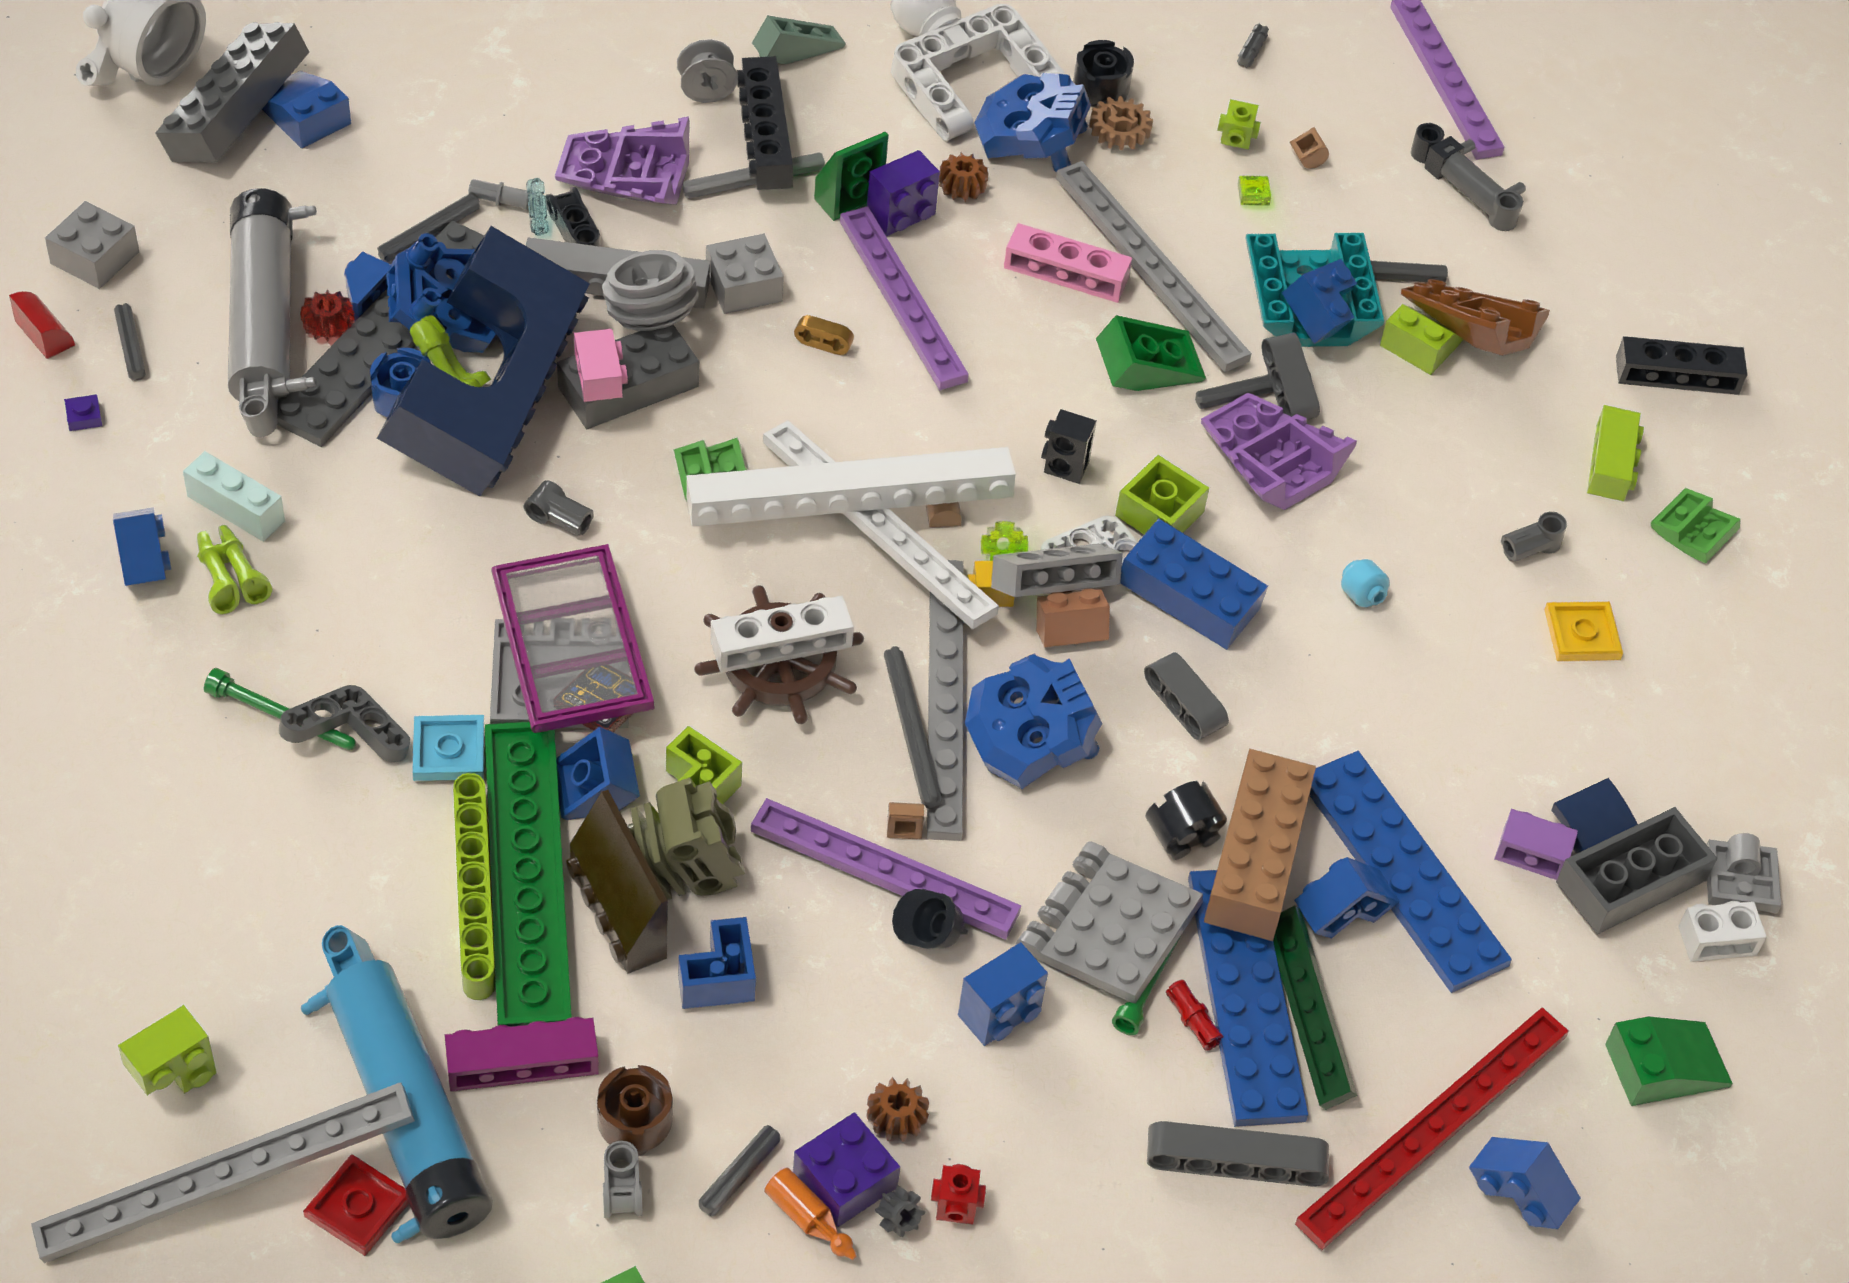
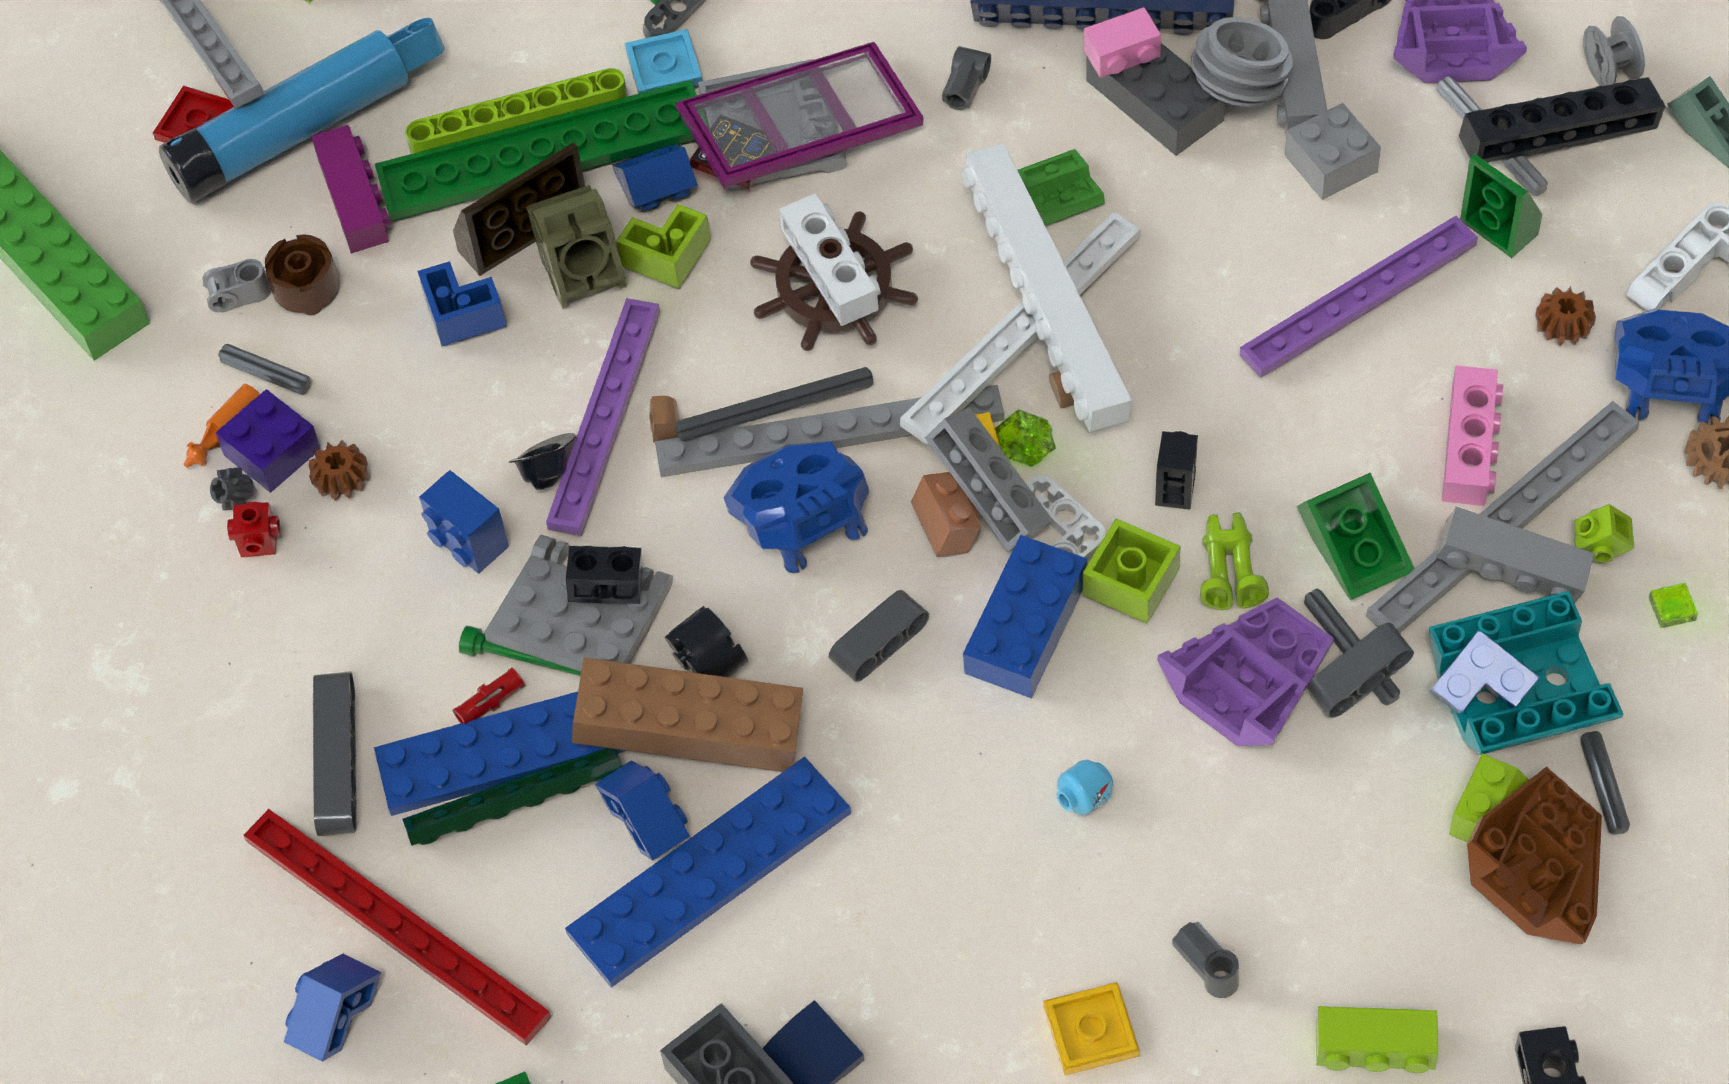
camera: 90 degrees right, 5 degrees up
pearl gold beam [794,315,854,355] -> none
dark purple brick [867,150,940,236] -> none
medium lavender brick [1494,808,1578,880] -> none
none -> black brick [566,546,643,604]
none -> lime piece [1200,512,1269,610]
none -> light grey brick [1436,506,1594,603]
none -> lime brick [1574,504,1635,564]

